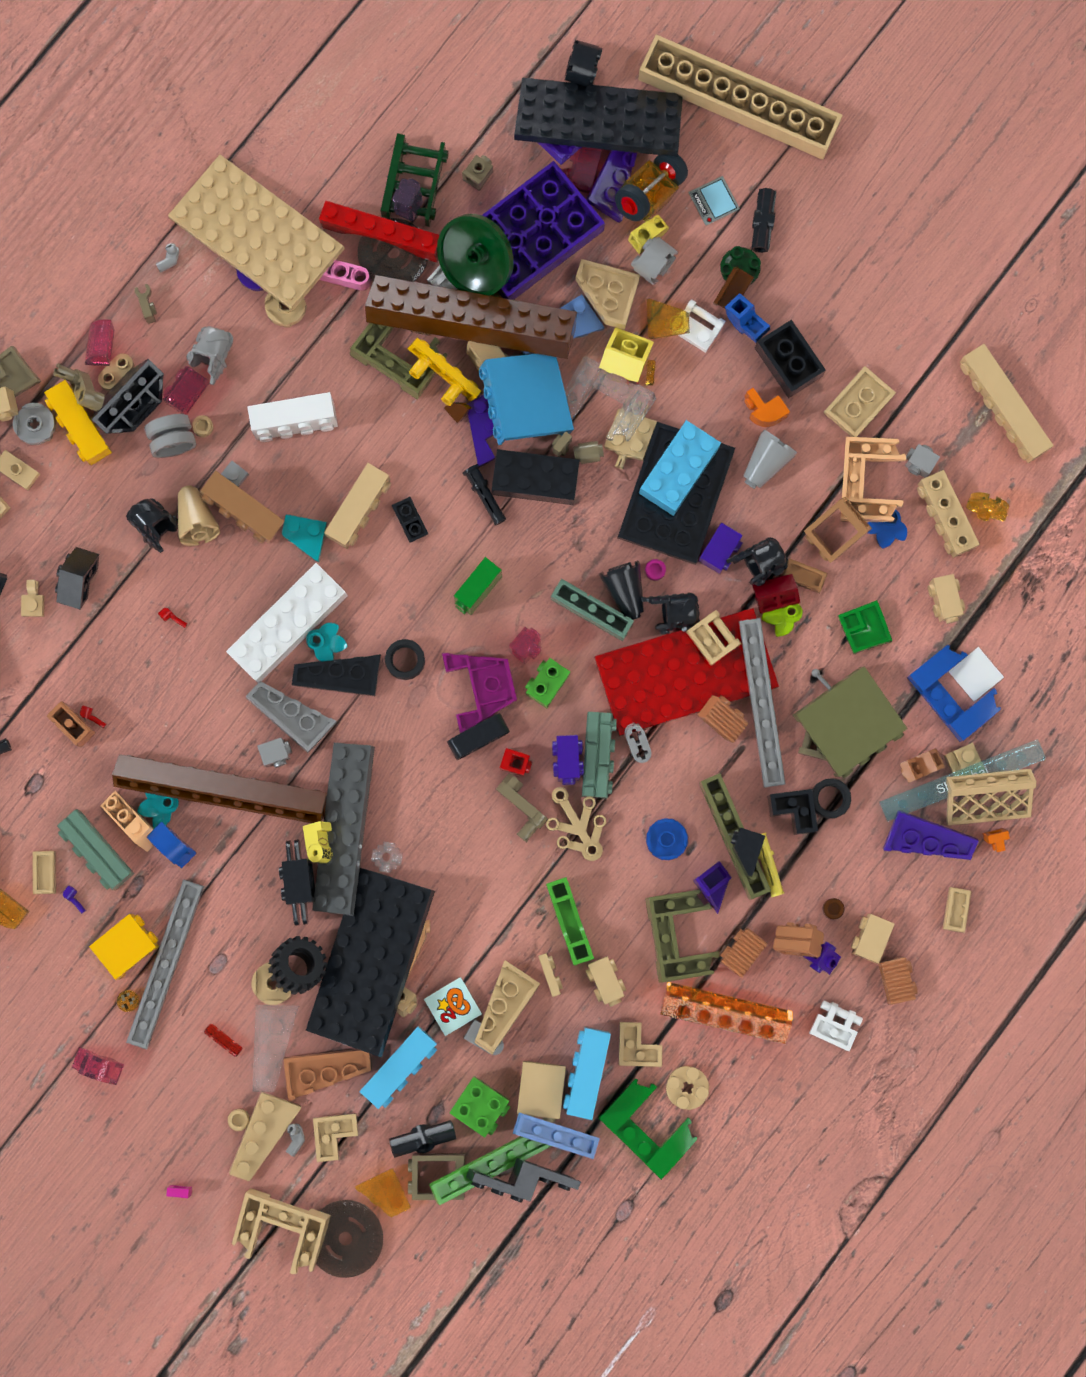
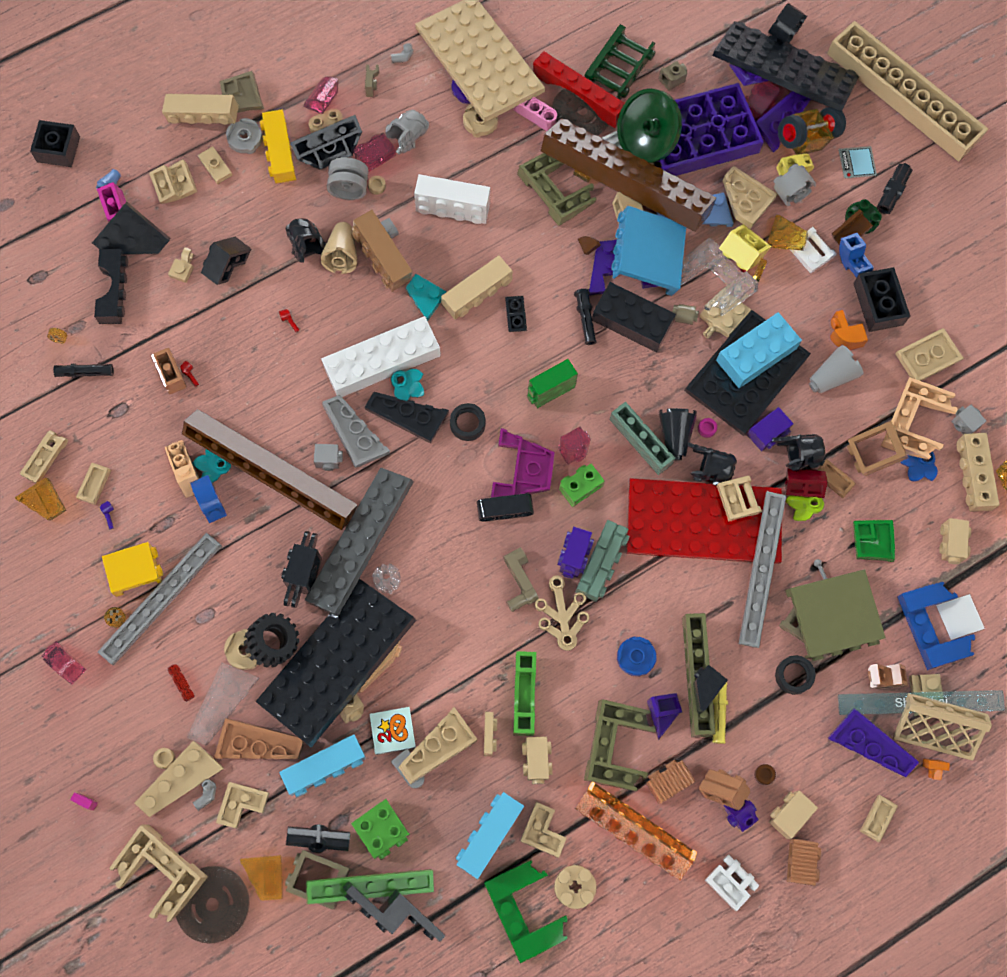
camera: 20 degrees right, 10 degrees down
dark tan beam [53,363,105,411] -> none
sand green brick [57,809,134,890] -> none
light yellow leg [303,821,333,863] -> none
clear purple brick [393,178,423,221] -> none
yellow plate [407,337,481,406] -> none
red brick [500,748,533,777] -> none
medium blue plate [513,1113,600,1159] -> none
tan brick [517,1061,566,1122] -> none
dark tan plate [552,432,572,457] -> none
light grey beam [625,723,651,763] -> none
nougat brick [697,695,748,743] -> none
black brick [767,789,818,835] -> none

